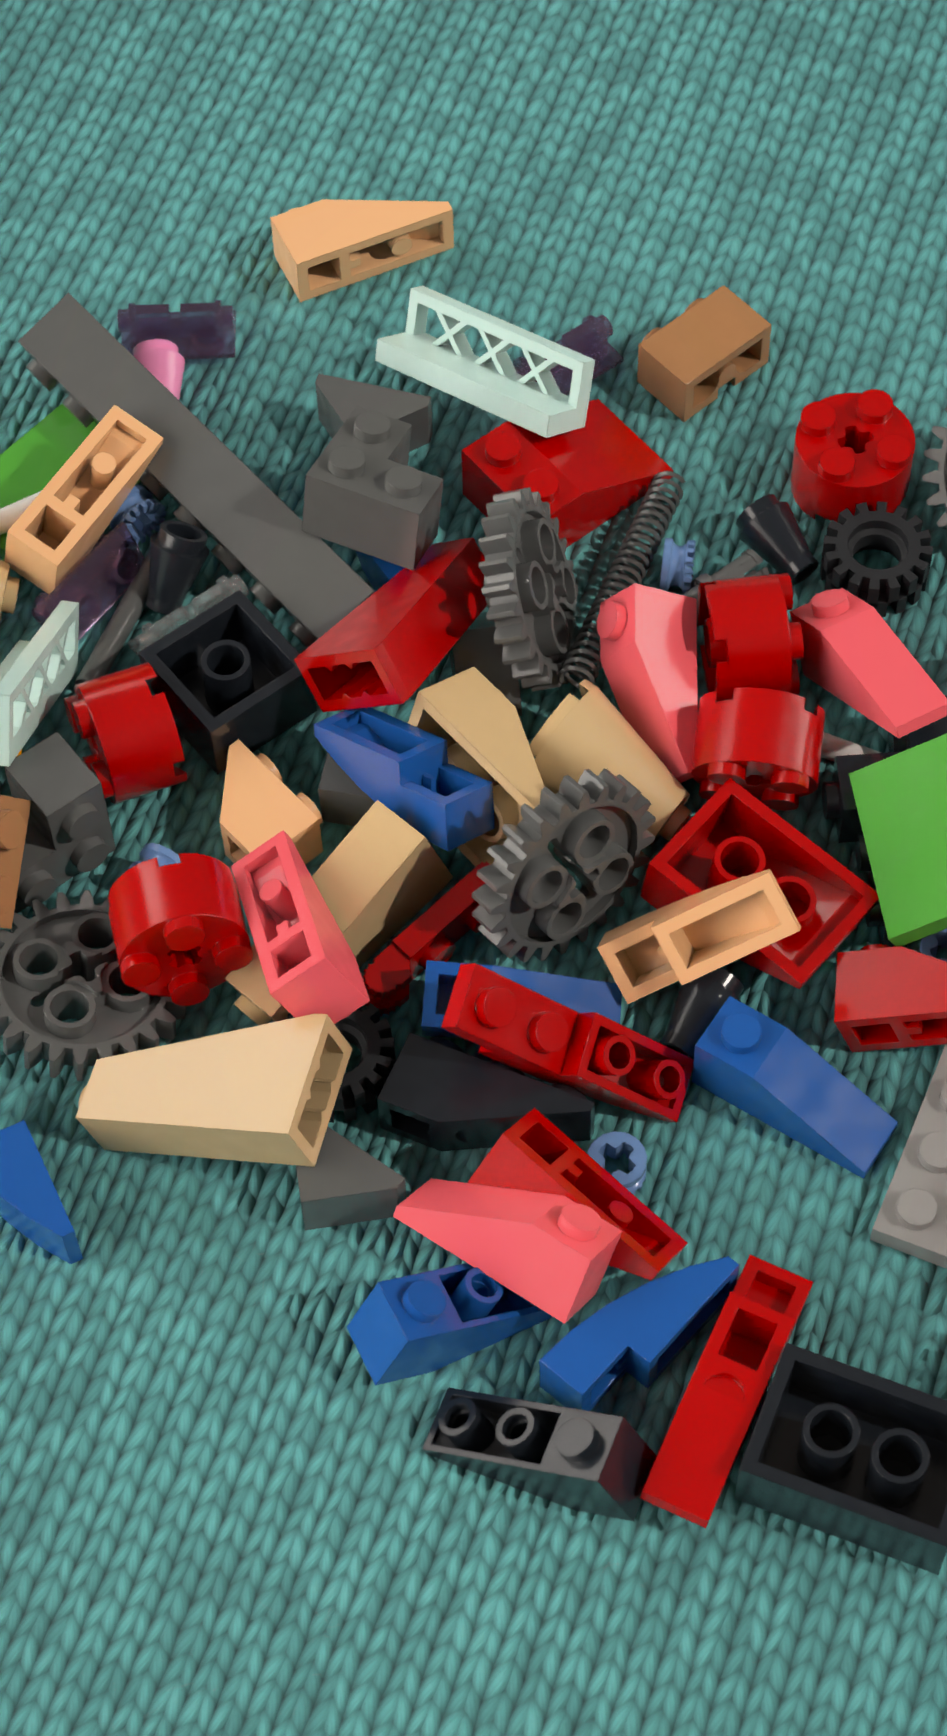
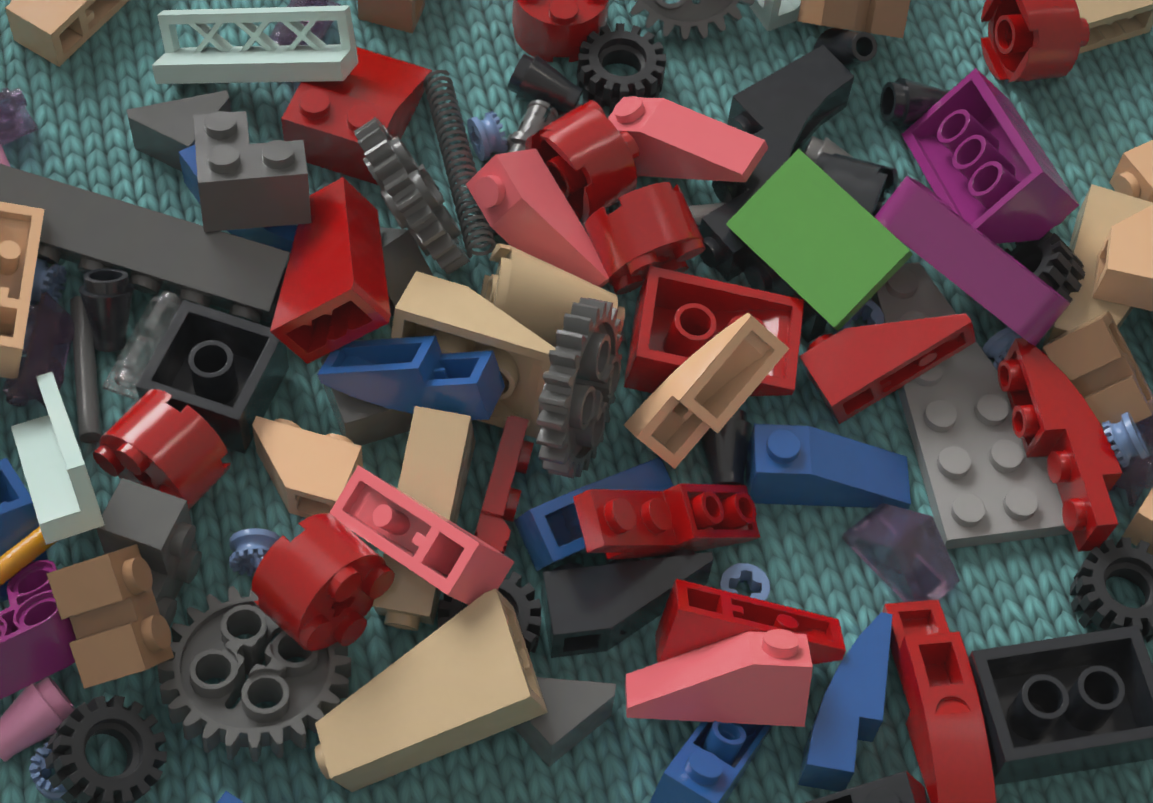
camera: 40 degrees left, 0 degrees up
none -> slope [842,503,960,602]

